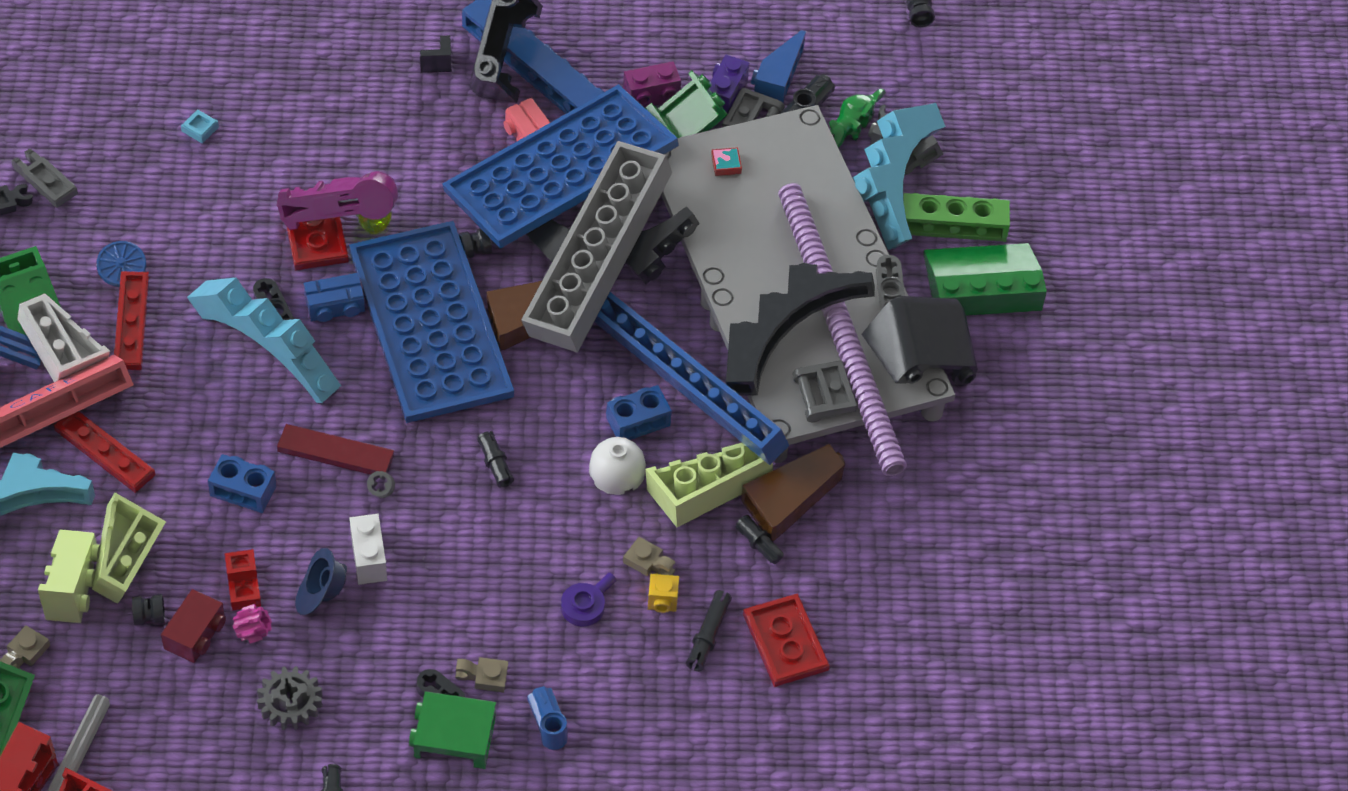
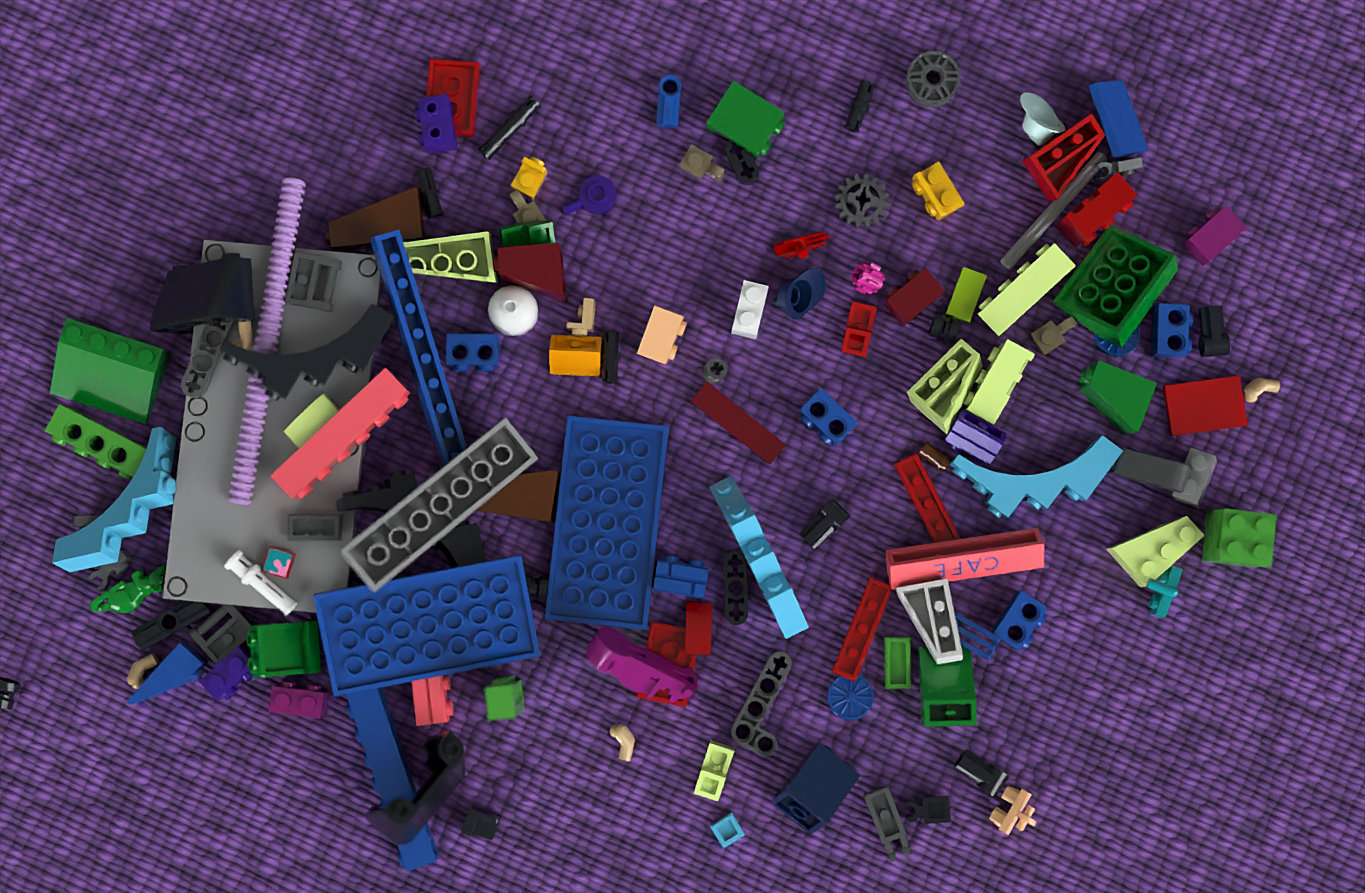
camera: 150 degrees left, 30 degrees up
none -> tan arm [127,653,159,689]
none -> white pin [224,550,298,616]
none -> tan arm [232,322,253,350]
none -> coral brick [271,368,410,500]
none -> yellowish green slope [284,393,340,448]
none -> dark grey plate [288,514,342,541]
none -> dark purple brick [415,94,458,154]
none -> bright green brick [485,675,525,720]
none -> dark red slope [494,243,567,302]
none -> green slope [498,221,555,248]
none -> light orange panel [549,335,602,376]
none -> tan bracket [566,298,596,336]
none -> tan arm [610,724,635,761]
none -> light nougat brick [637,305,687,364]
none -> red slope [685,602,712,655]
none -> yellowish green slope [694,740,735,801]
none -> dark grey beam [731,651,792,756]
none -> dark blue slope [770,743,860,835]
none -> red piece [773,231,830,258]
none -> black piece [799,498,851,549]
none -> bright green tile [884,637,911,689]
none -> yellow bracket [912,162,965,221]
none -> reddish brown pin [918,441,952,472]
none -> brick [944,409,1007,465]
none -> lime tile [945,267,987,324]
none -> yellowish green wedge [978,243,1076,336]

